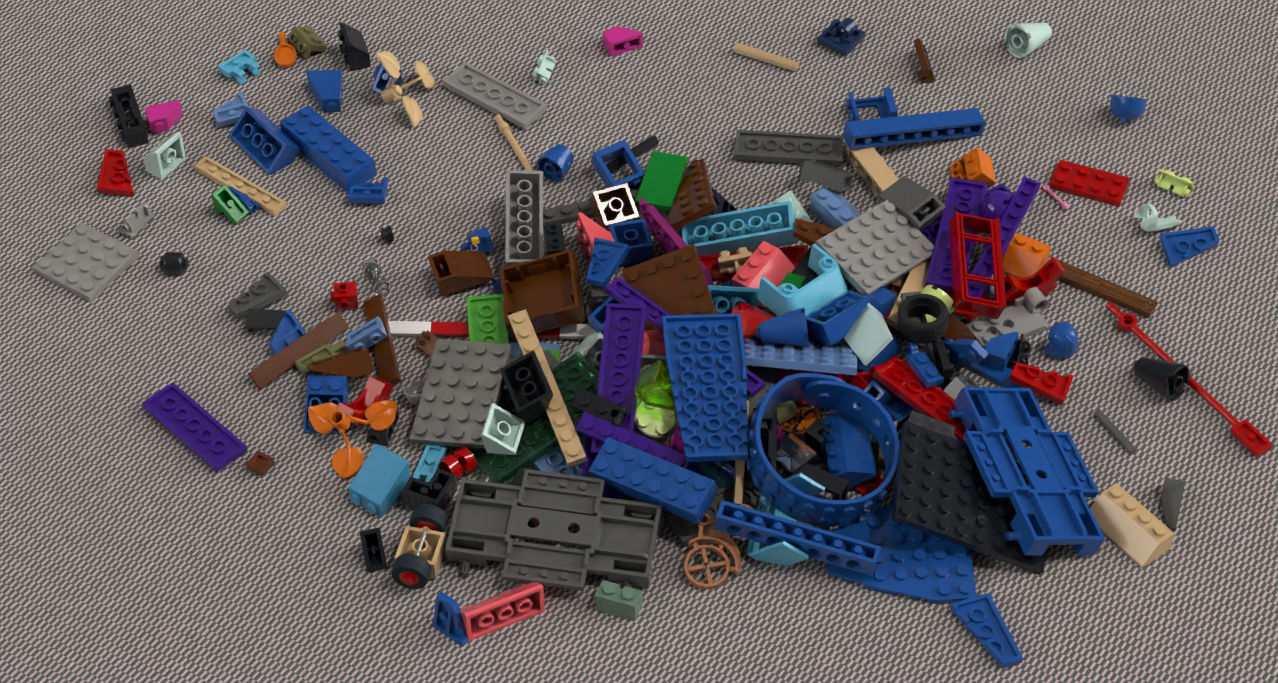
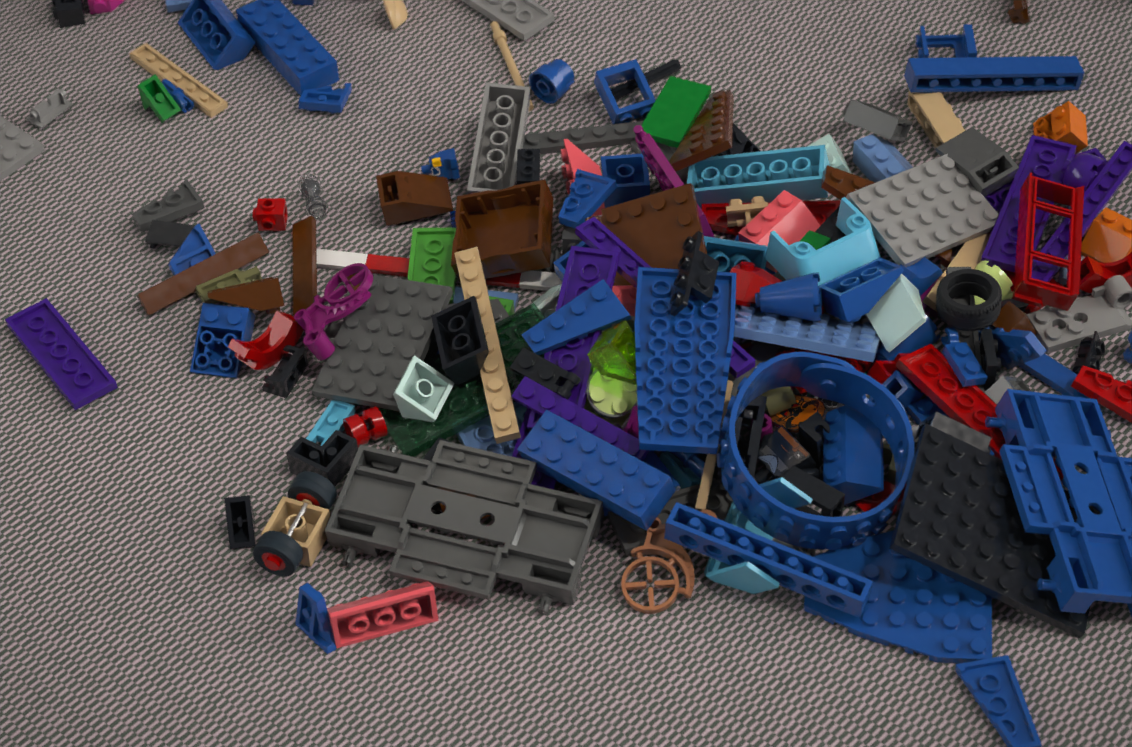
camera: 10 degrees right, 0 degrees up
red wing [97,149,134,197] -> none
light aqua slope [143,132,186,180] -> none
black head [160,251,188,276] -> none
copper plate [246,451,275,476] -> none
orange plant [308,400,397,479] -> none
medium blue bracket [346,316,388,350] -> none
dark azure slope [348,444,410,518] -> none
black bush [380,225,394,243] -> none
reddish brown brick [589,183,639,231] -> none
sand green piece [596,580,642,621] -> none
dark grey plate [734,130,844,166] -> none
blue slope [982,332,1019,372] -> none
none -> magenta piece [294,263,373,361]
none -> blue wing [521,279,632,355]
none -> black bracket [670,231,719,317]

